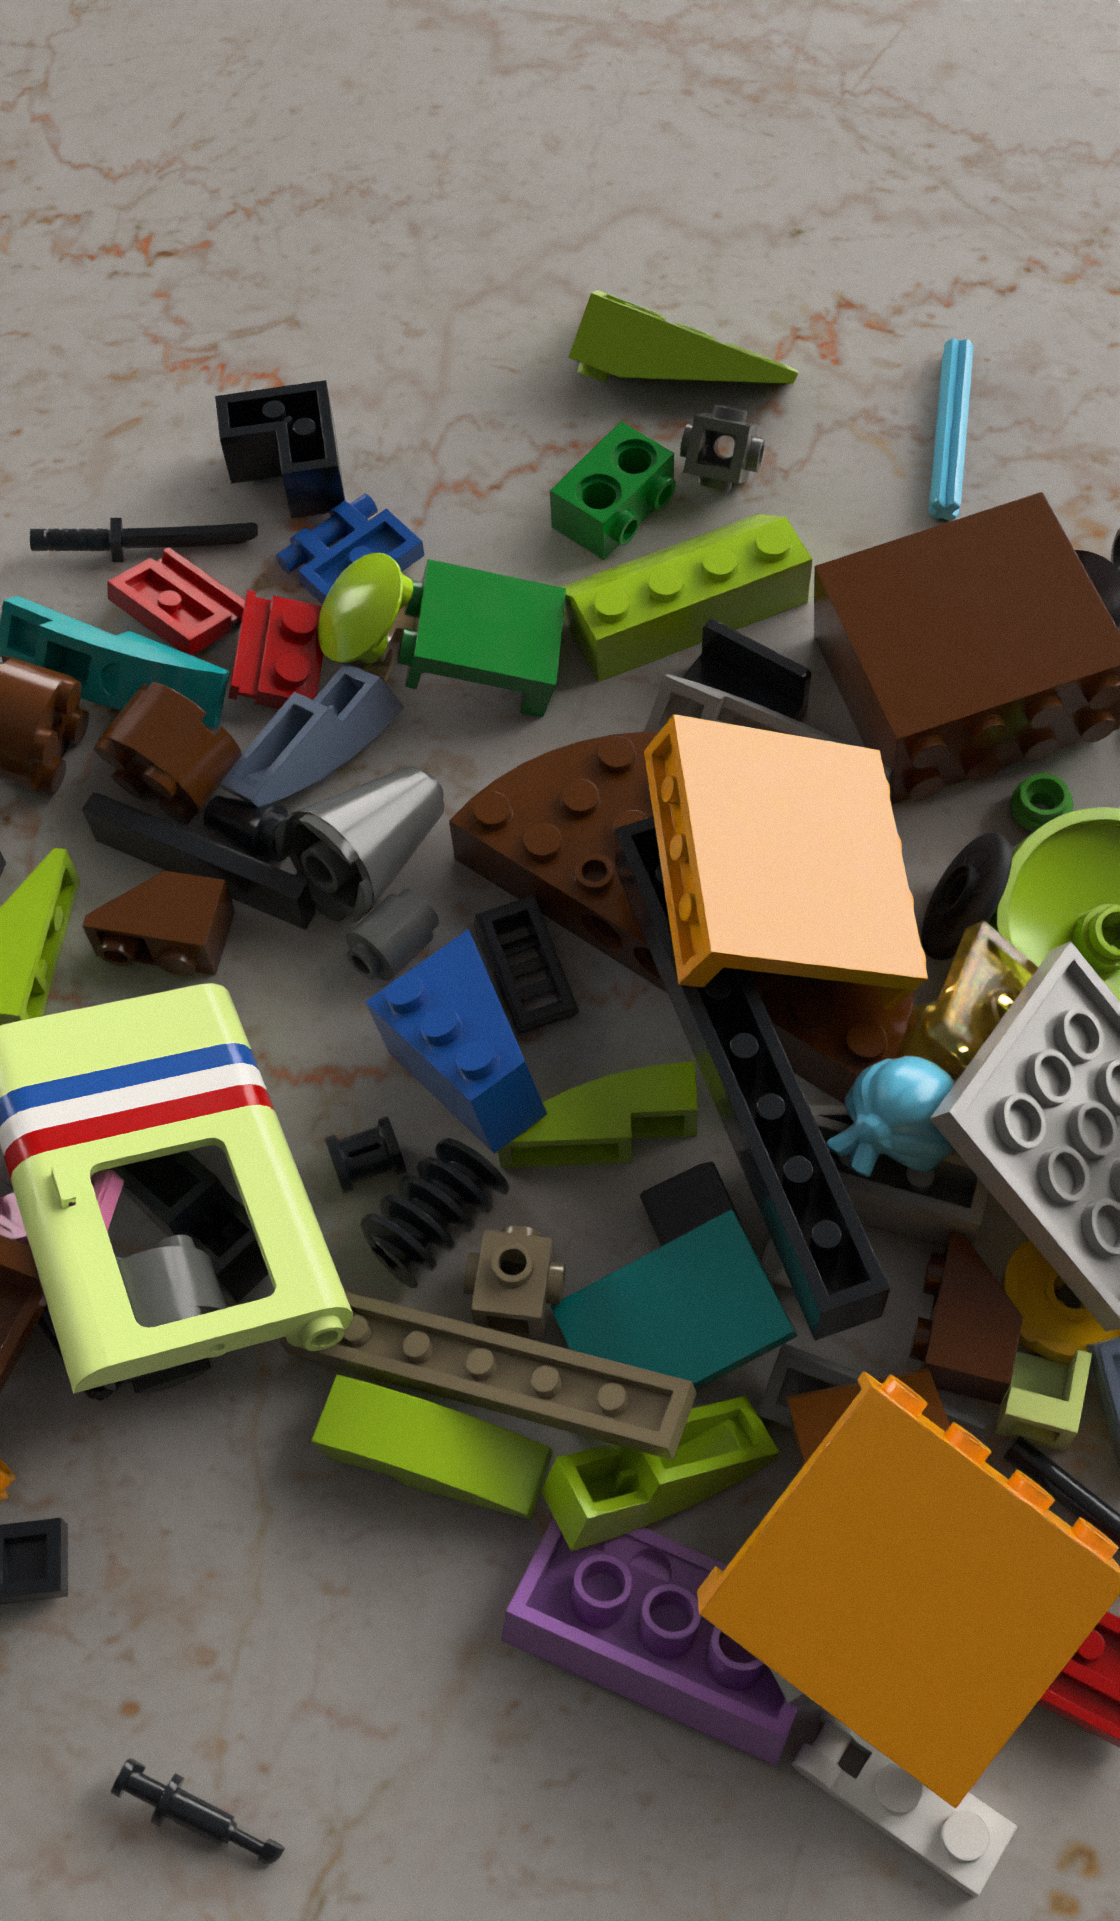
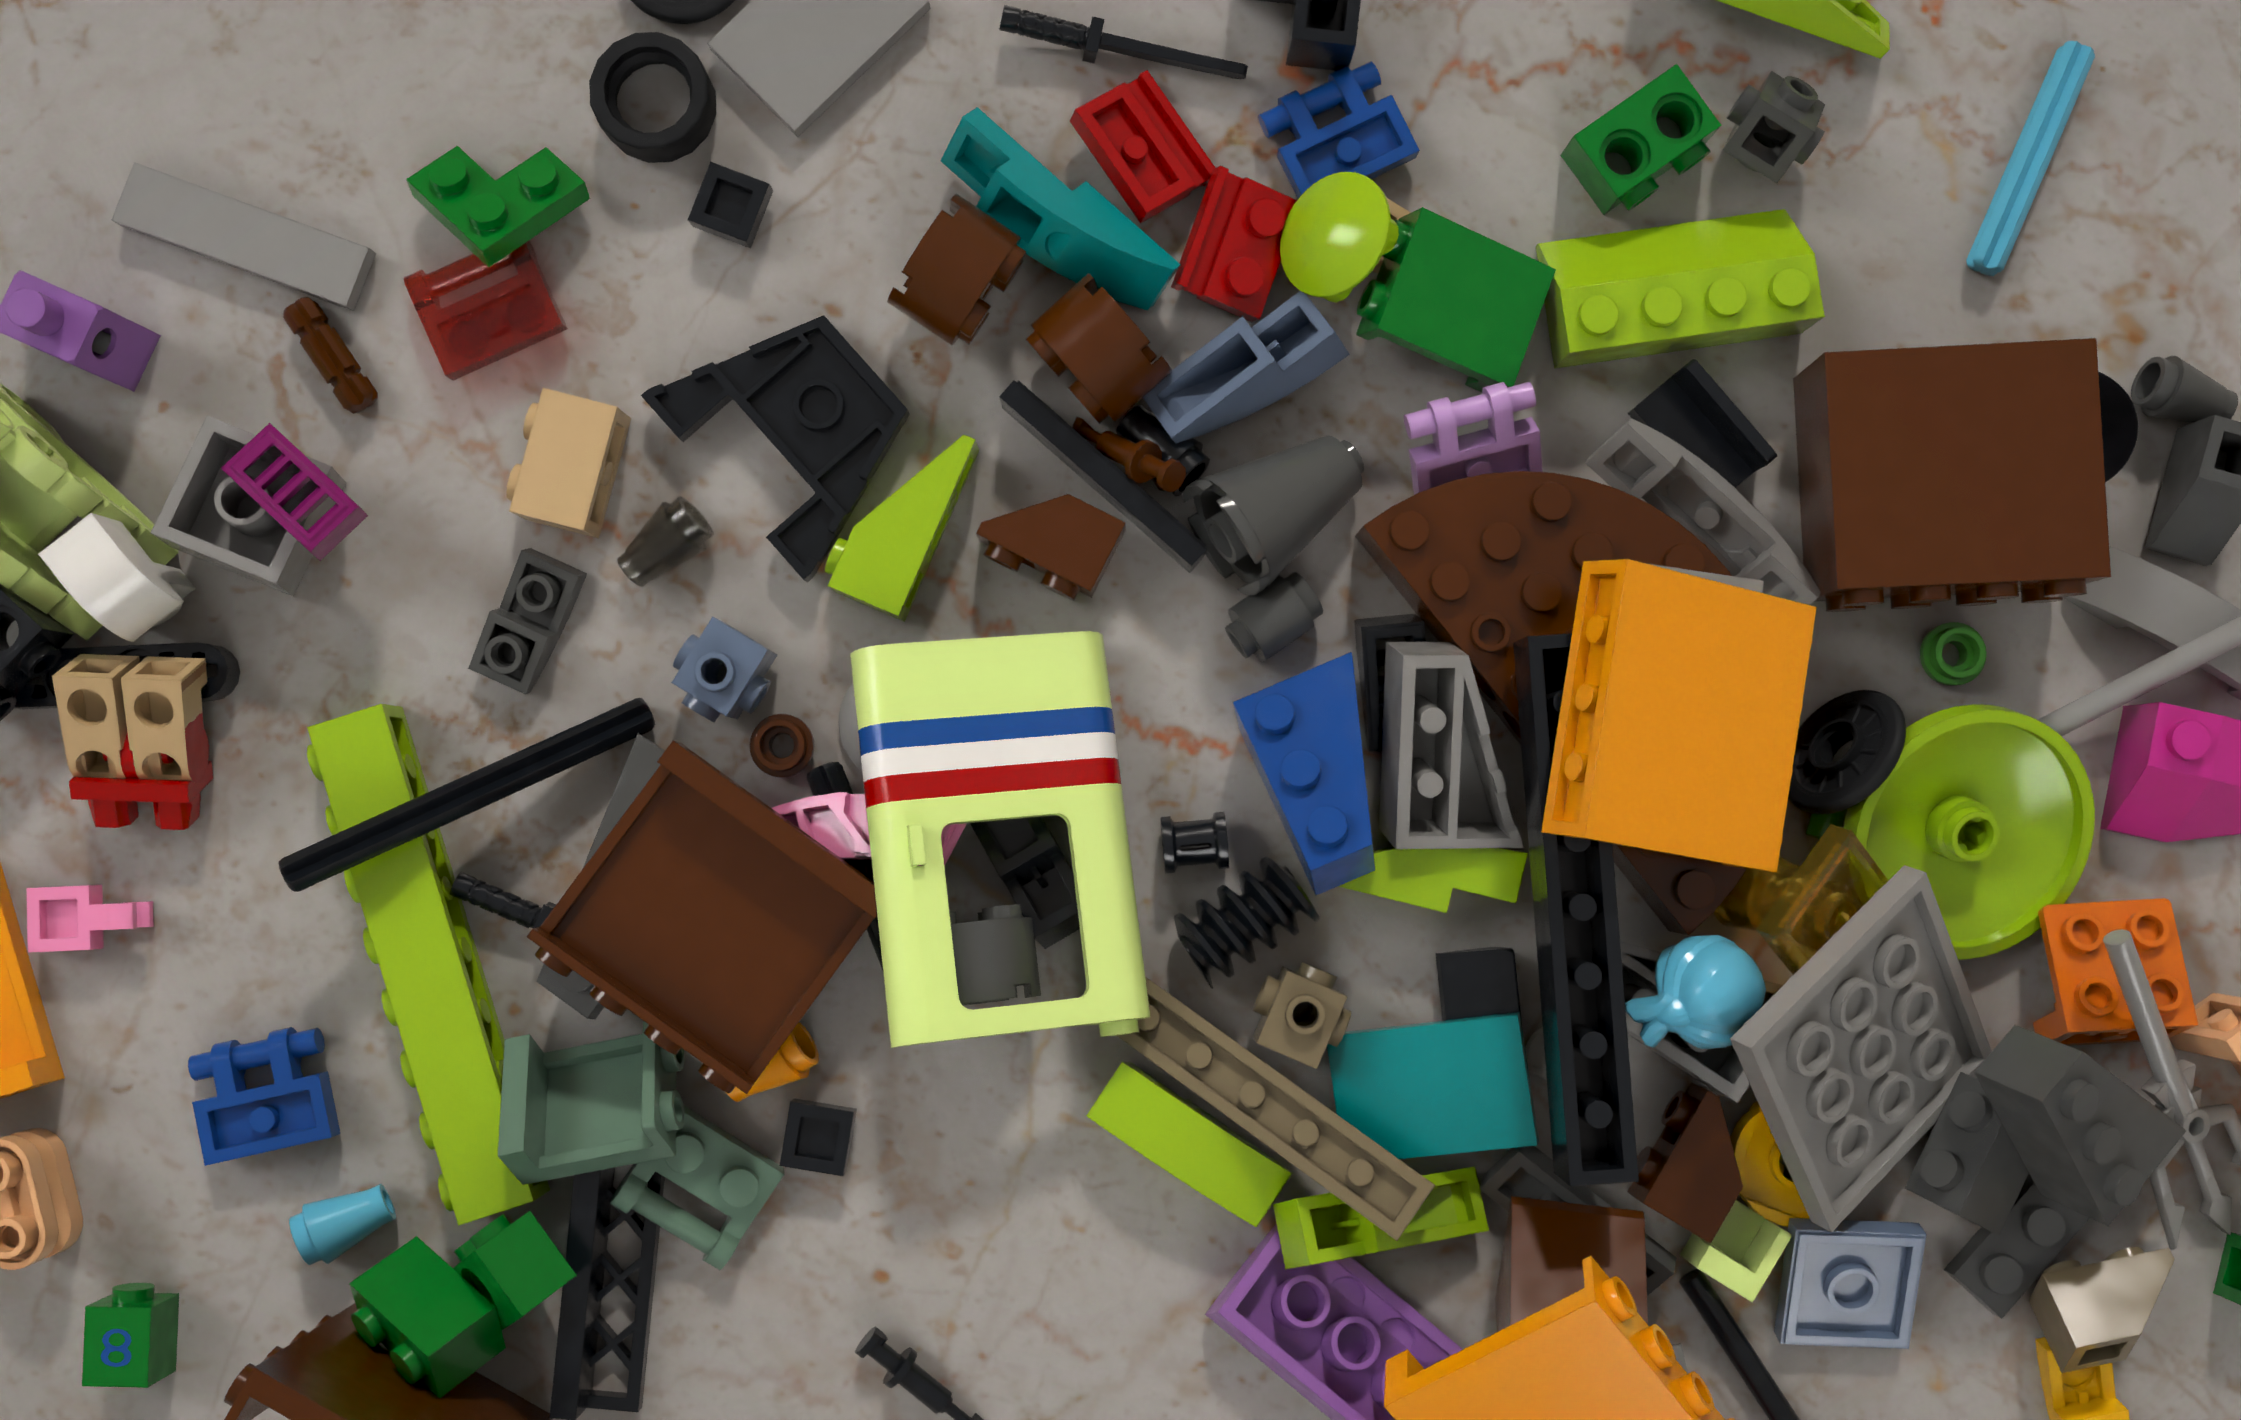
camera: 10 degrees right, 25 degrees up
none -> reddish brown piece [1072,417,1186,492]
none -> light grey wedge [1379,642,1524,849]
none -> lavender plate [1404,382,1542,495]

